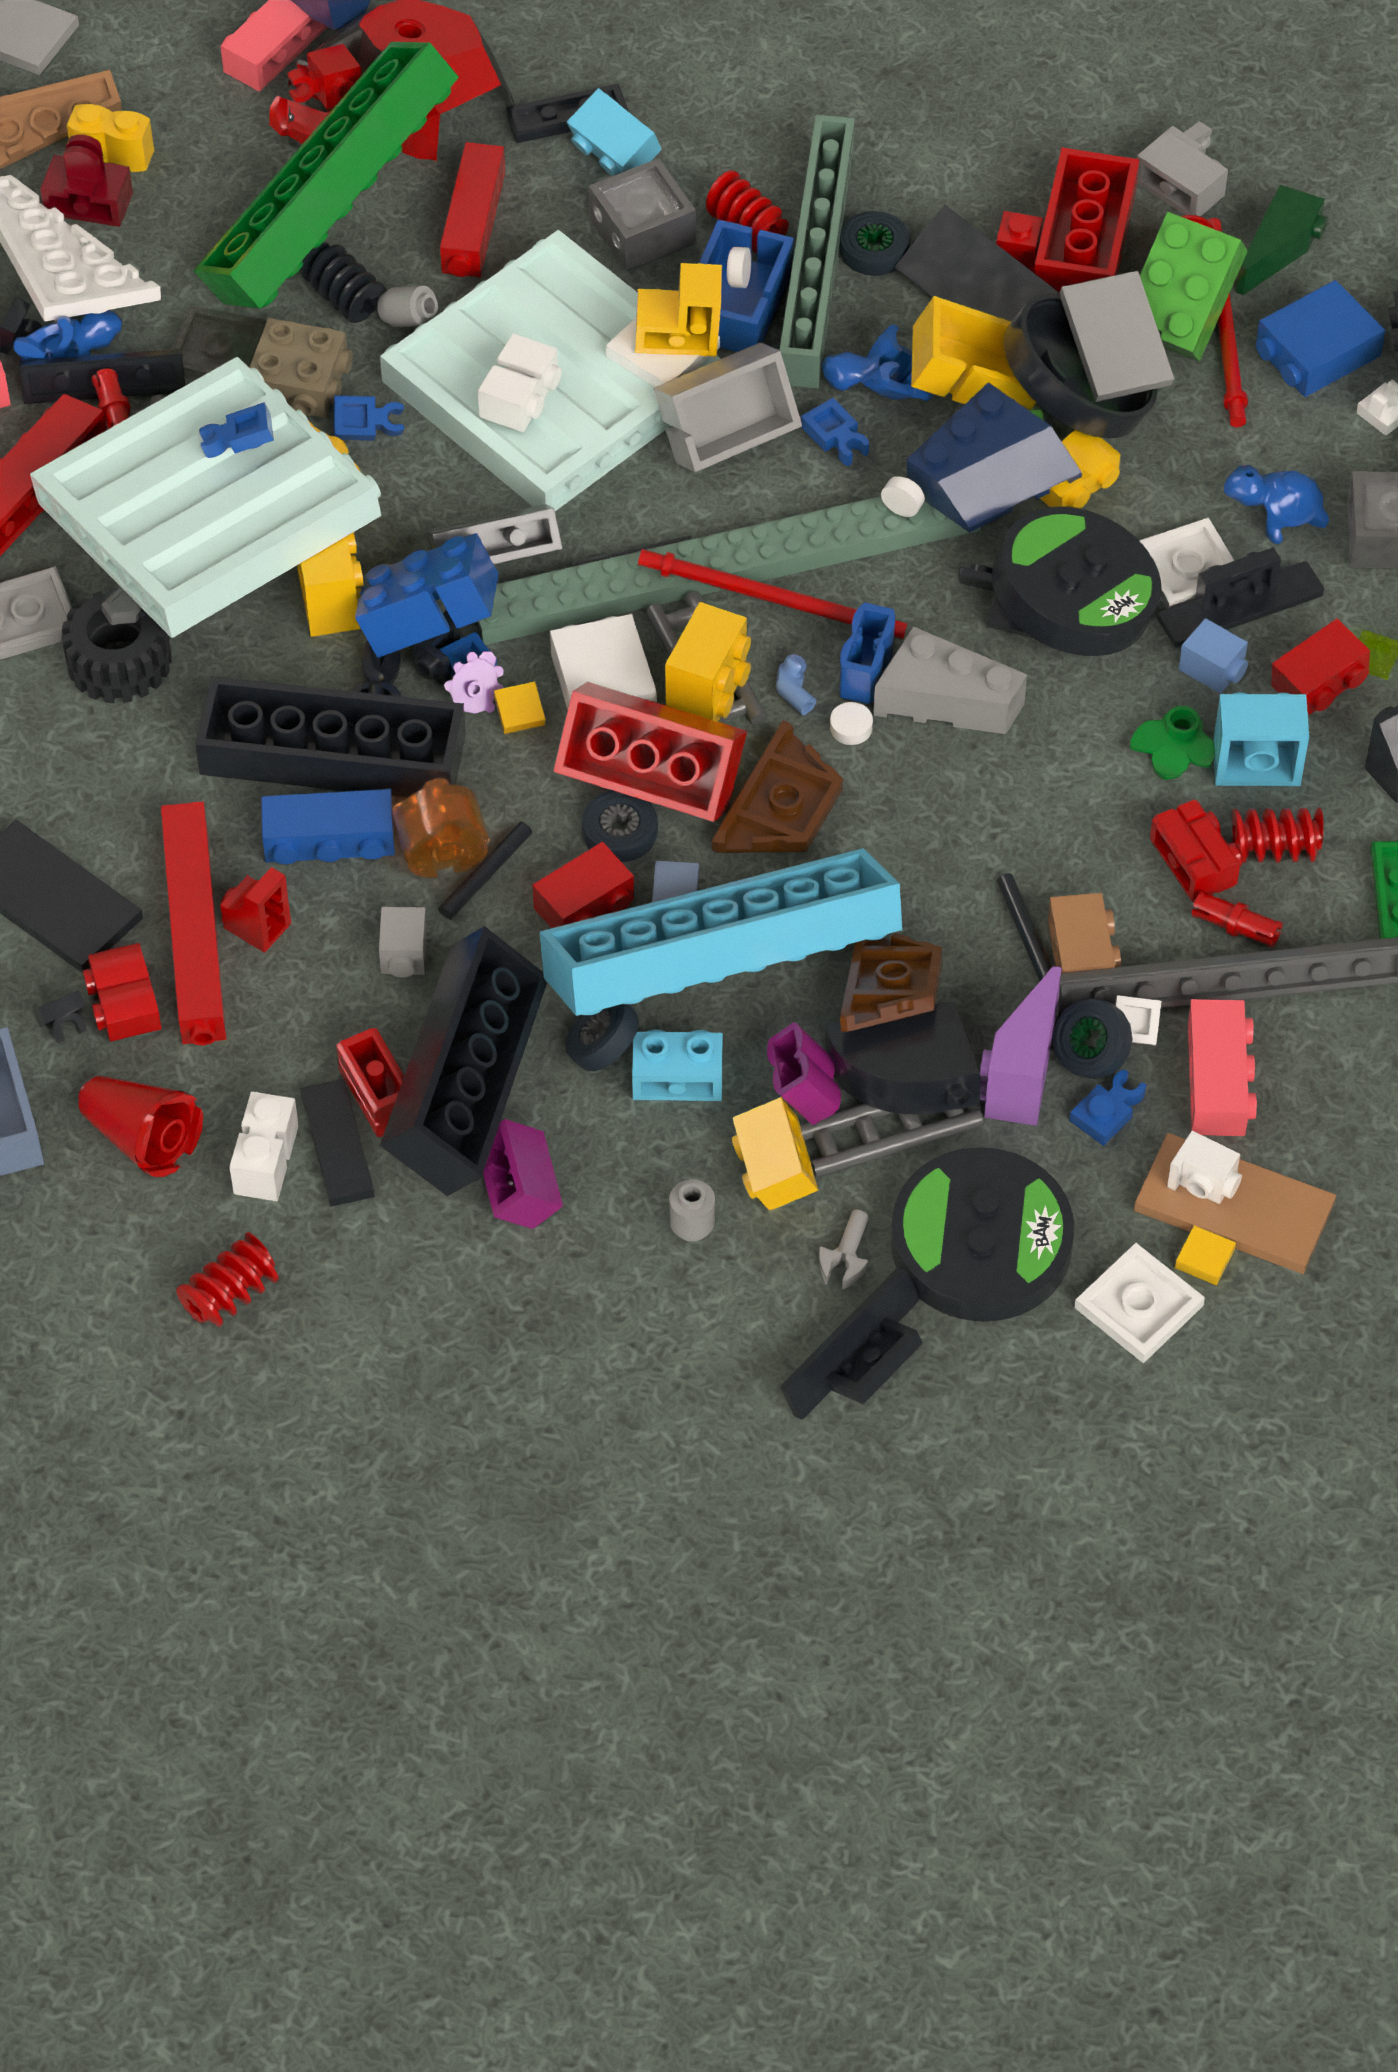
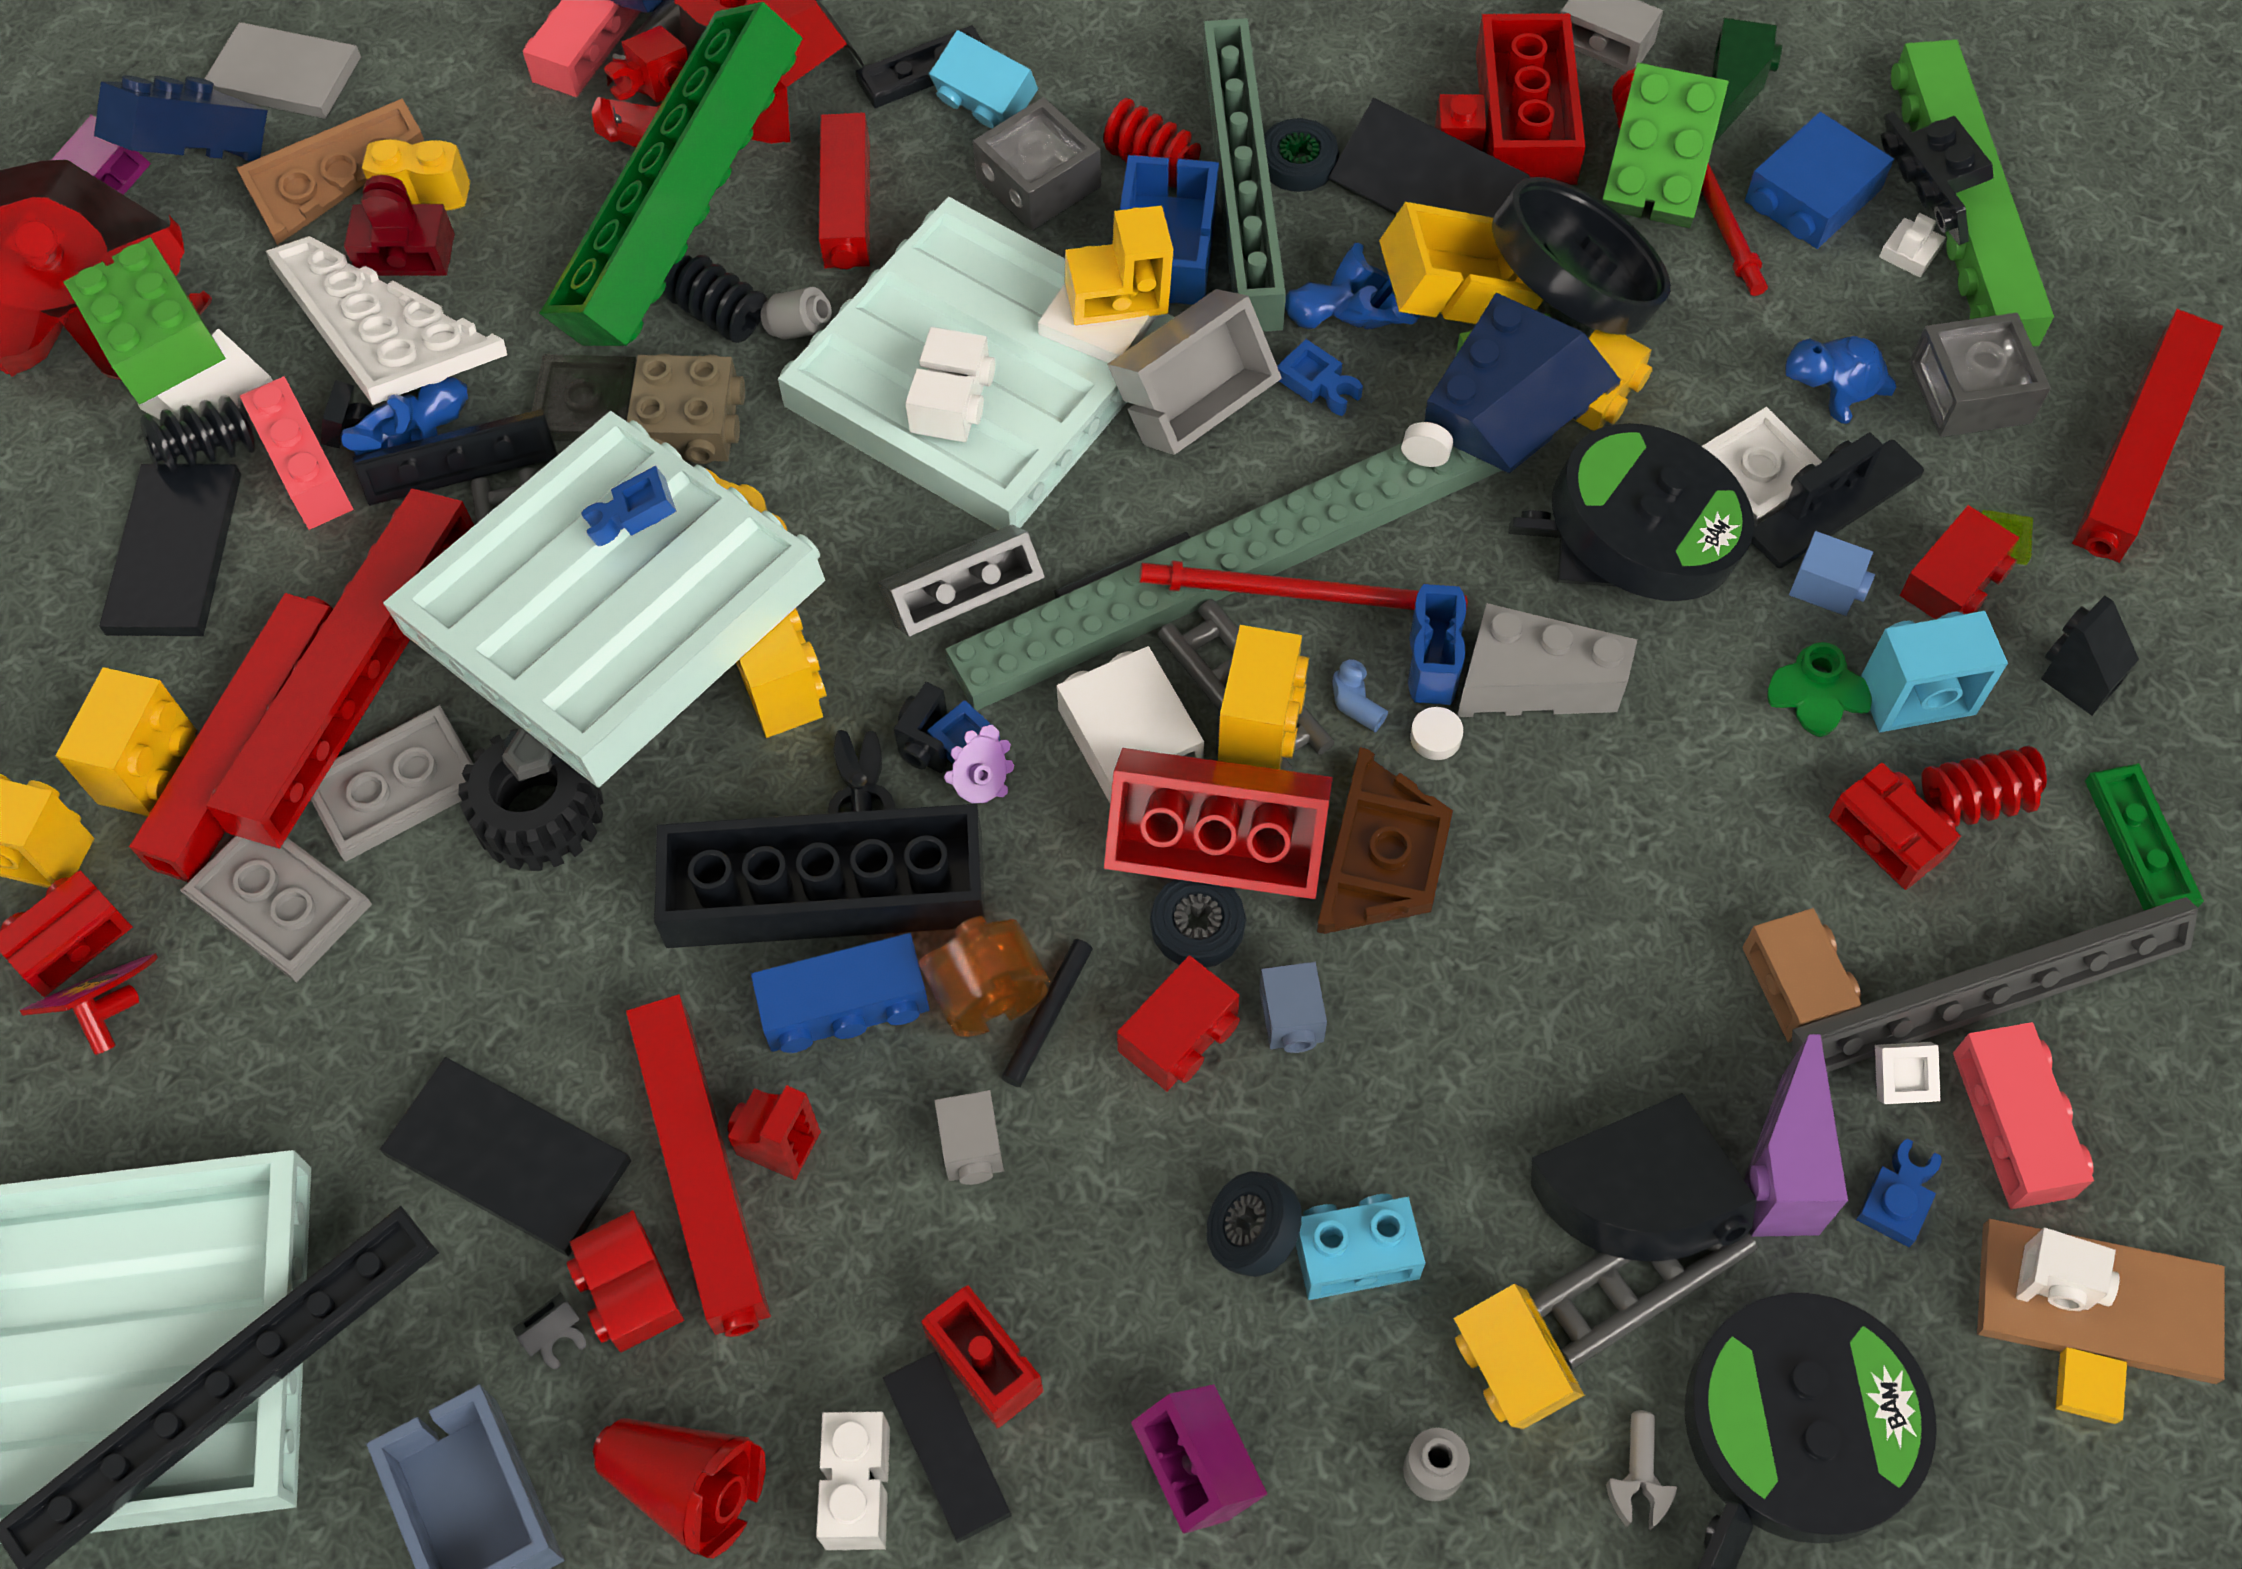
camera: 10 degrees left, 5 degrees up
red pin [91,368,131,429] -> none
blue plate [333,396,404,441] -> none
blue piece [355,533,499,658] -> none
black brick [380,926,547,1196] -> none
yellow tile [494,682,546,734] -> none
medium azure brick [540,848,902,1016] -> none
white tile [727,247,751,288] -> none
magenta brick [767,1022,841,1126] -> none
reddish brown wing [840,933,943,1032] -> none
black bar [997,873,1052,981] -> none
black bush [1053,998,1133,1079] -> none
light grey tile [1059,271,1175,402] -> none
white tile [1074,1243,1205,1363] -> none
red pin [1192,891,1283,948] -> none

